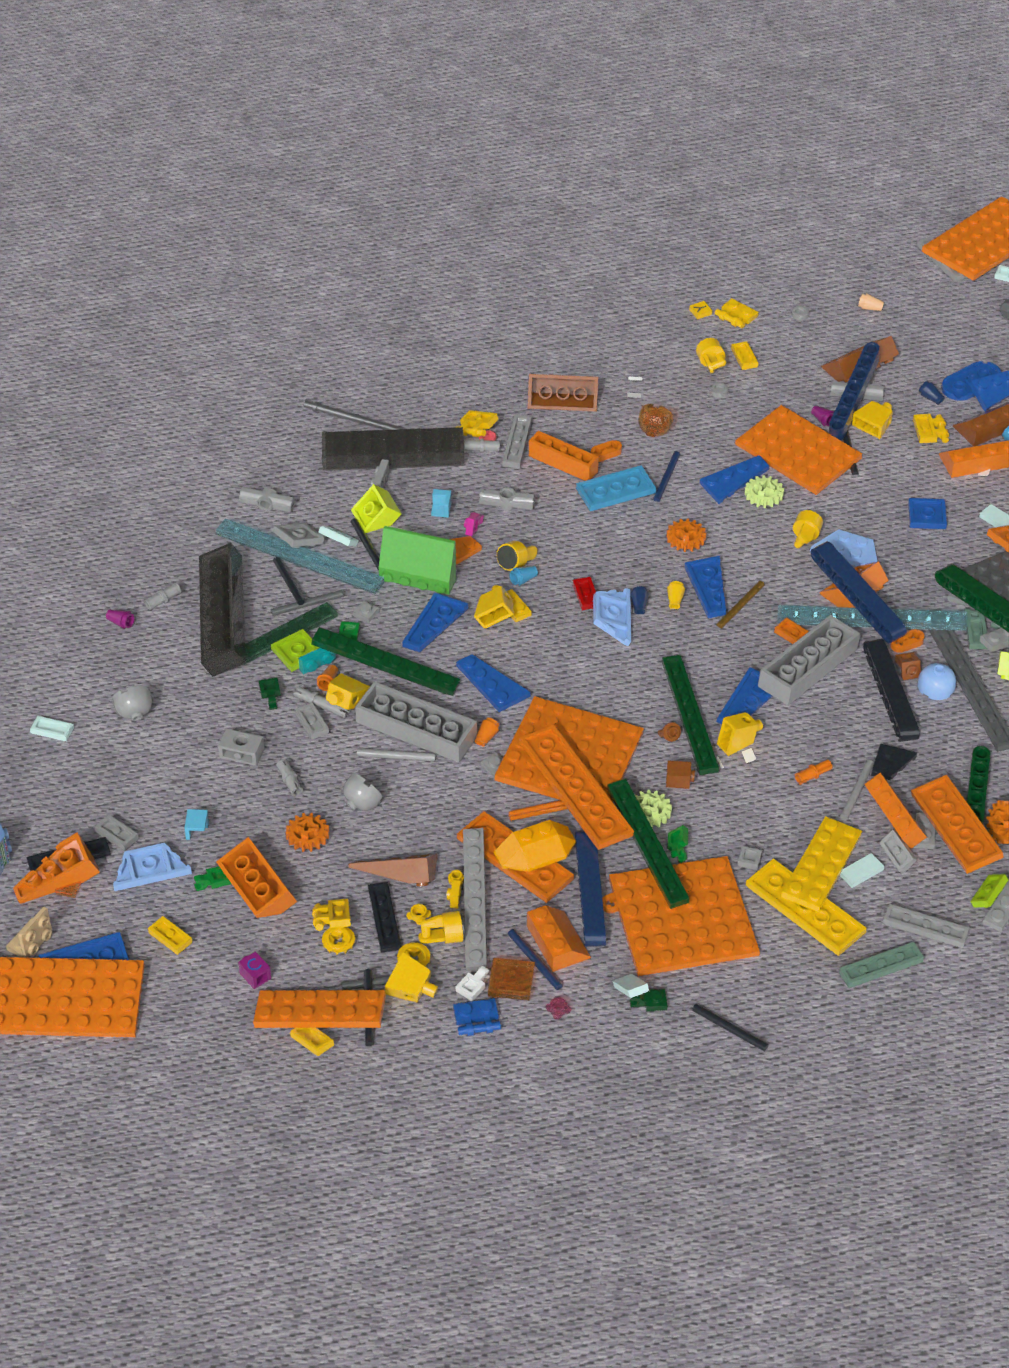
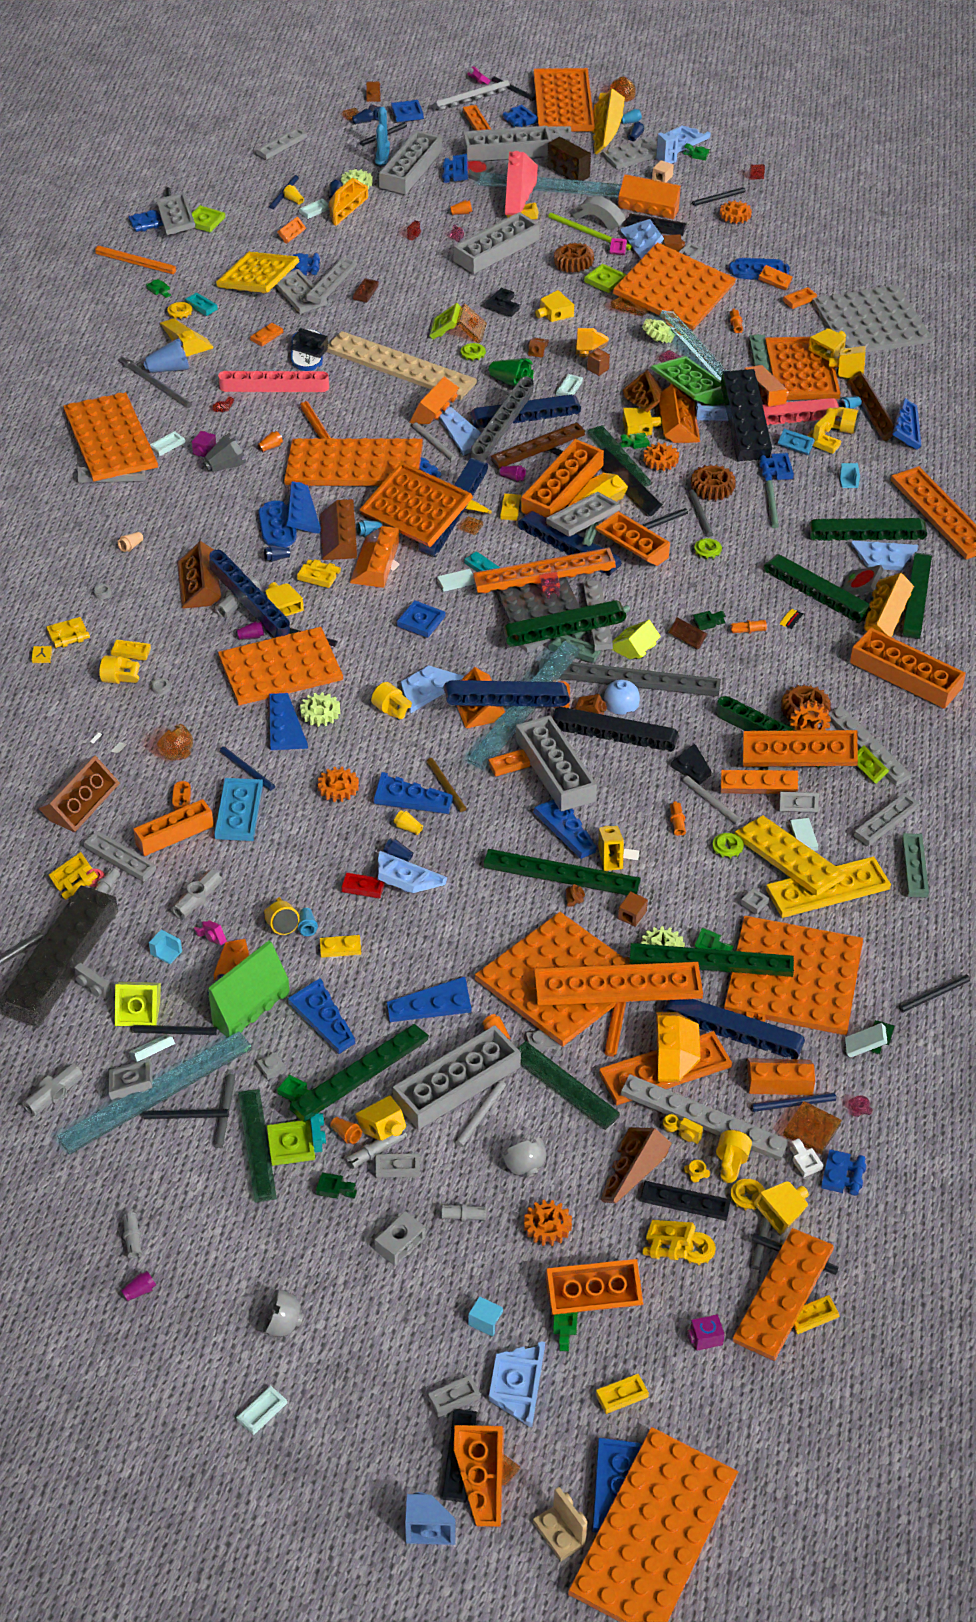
camera: 65 degrees left, 0 degrees up
clear smoke brick [199,543,246,677] -> none
yellow torso [474,585,514,628] -> none
none -> clear green plate [517,1041,620,1130]
none -> lime gear [713,833,744,859]

